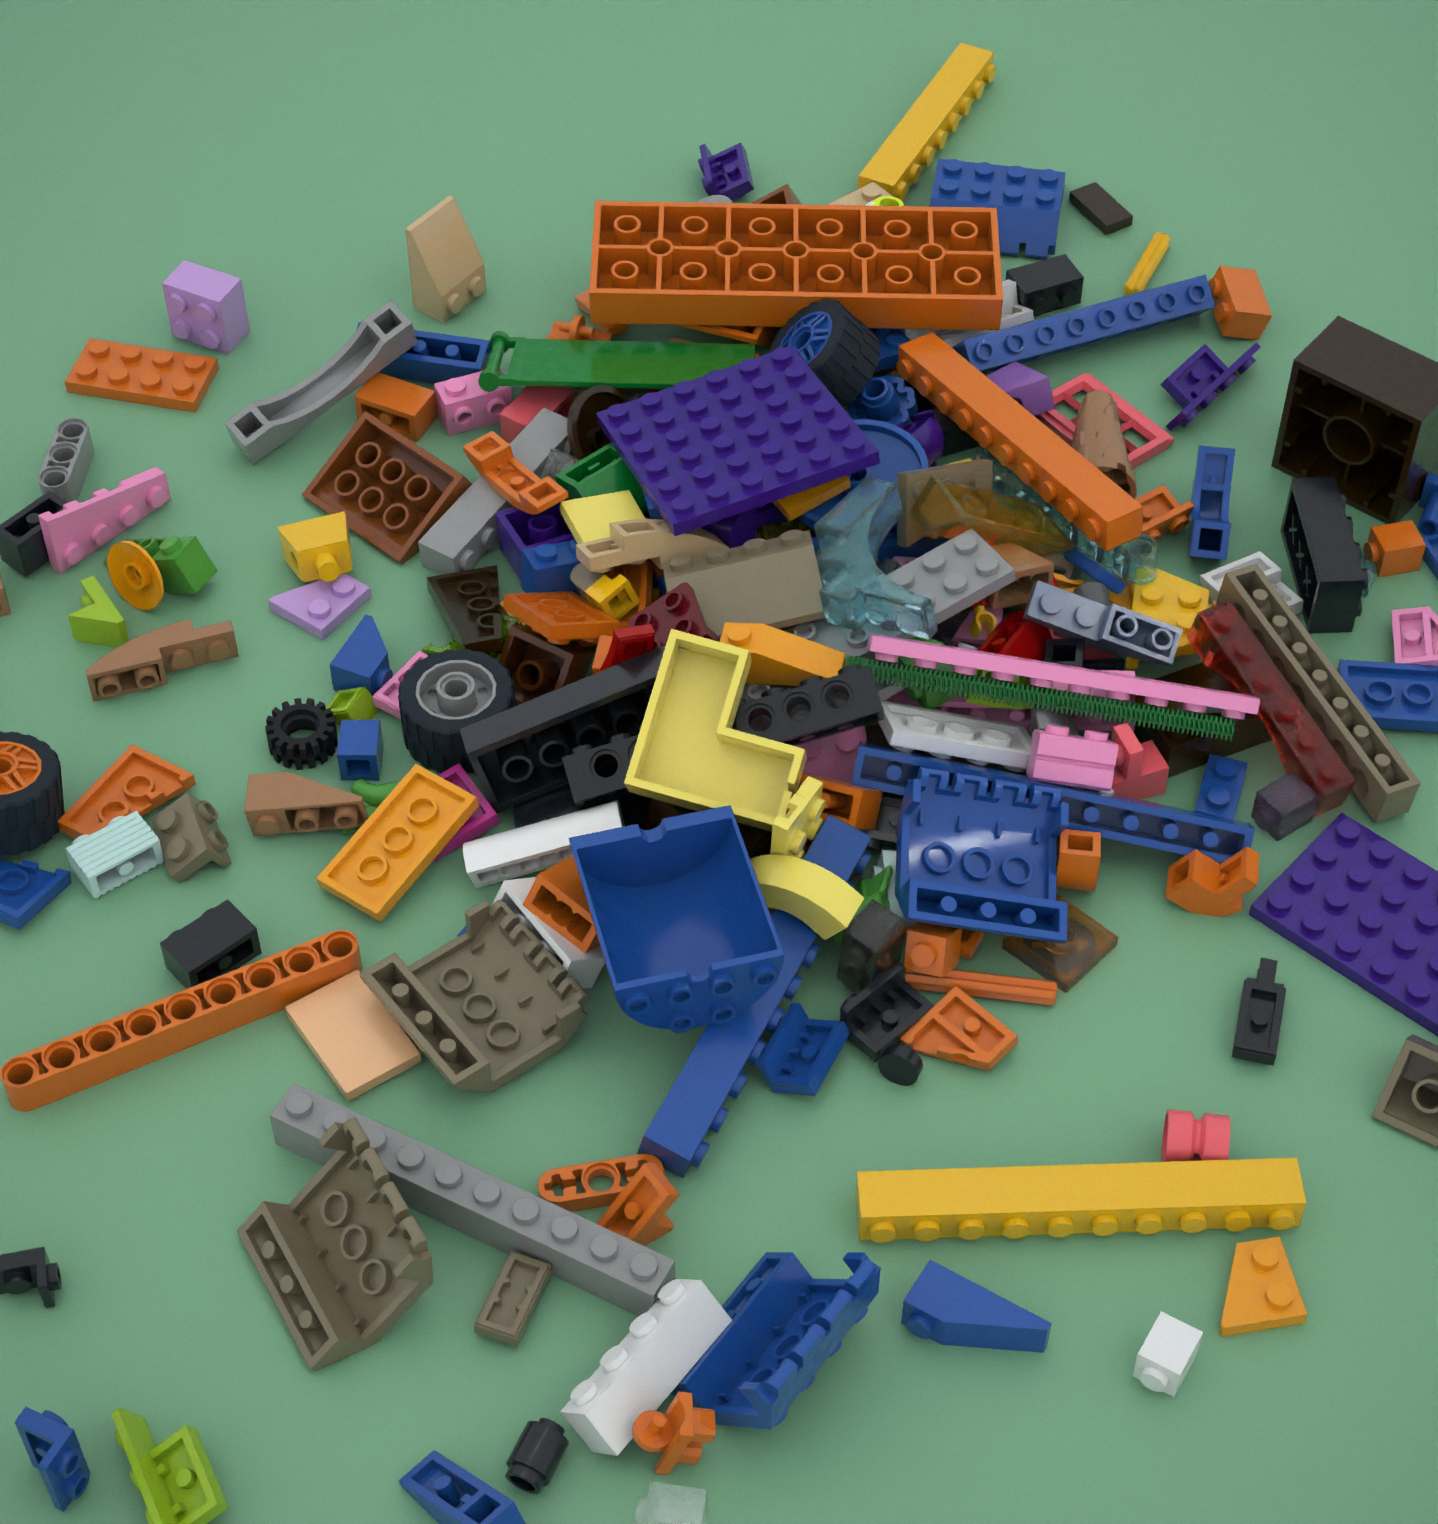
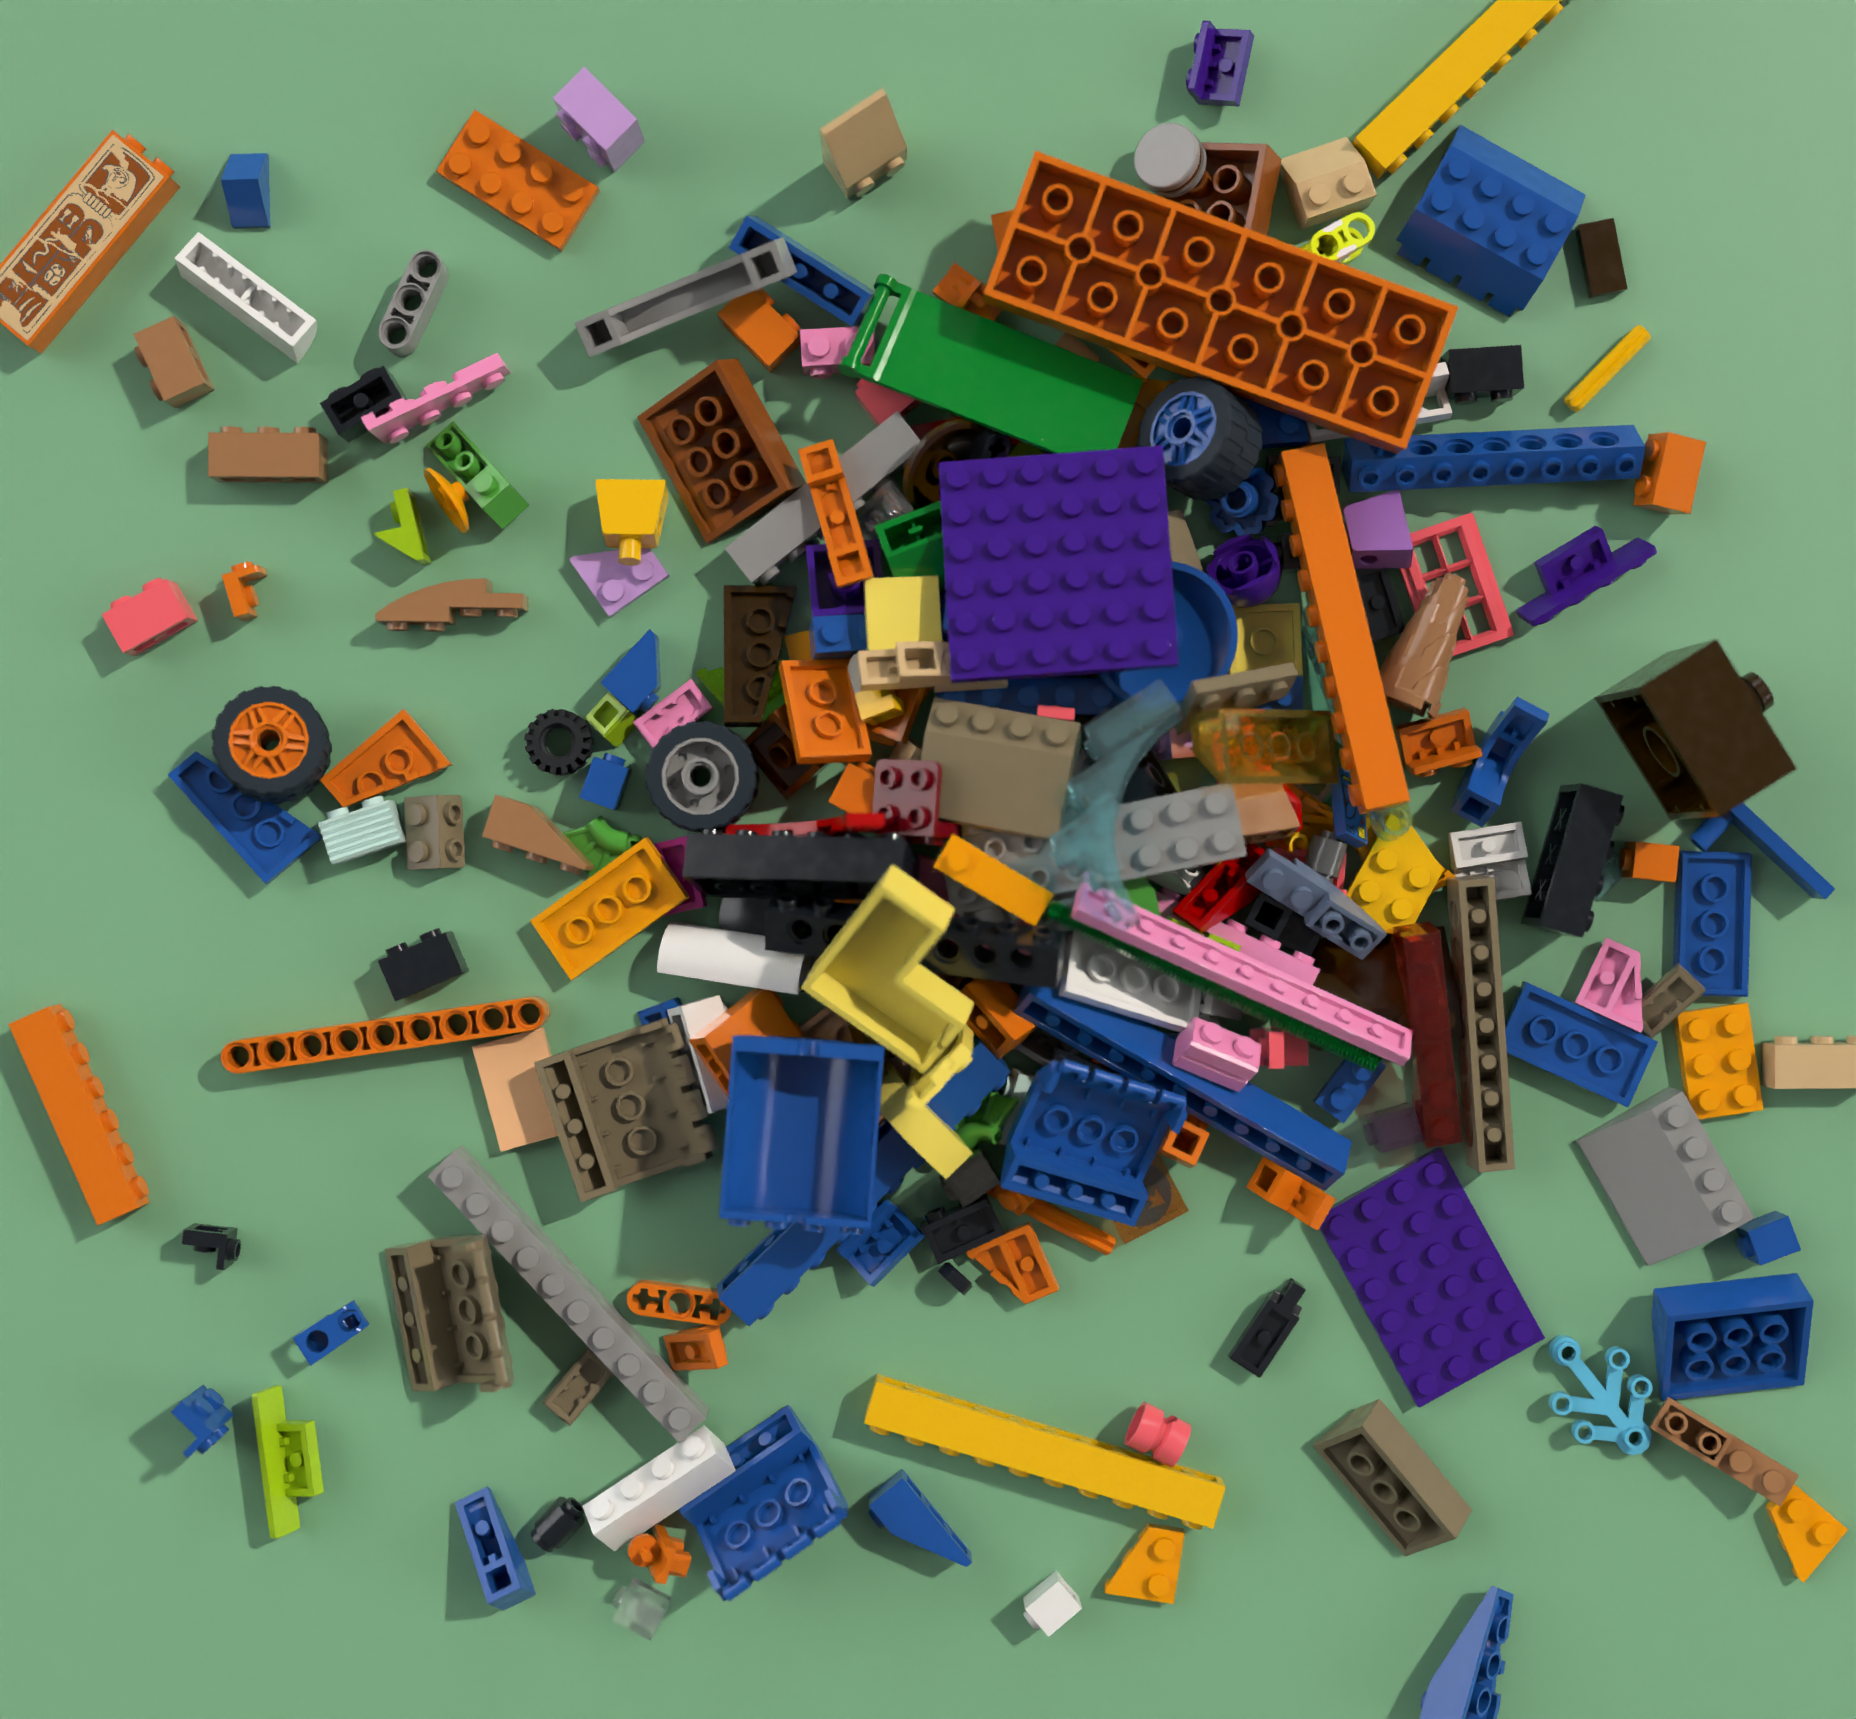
camera: 20 degrees right, 40 degrees up
none -> blue leg [293,1300,370,1366]

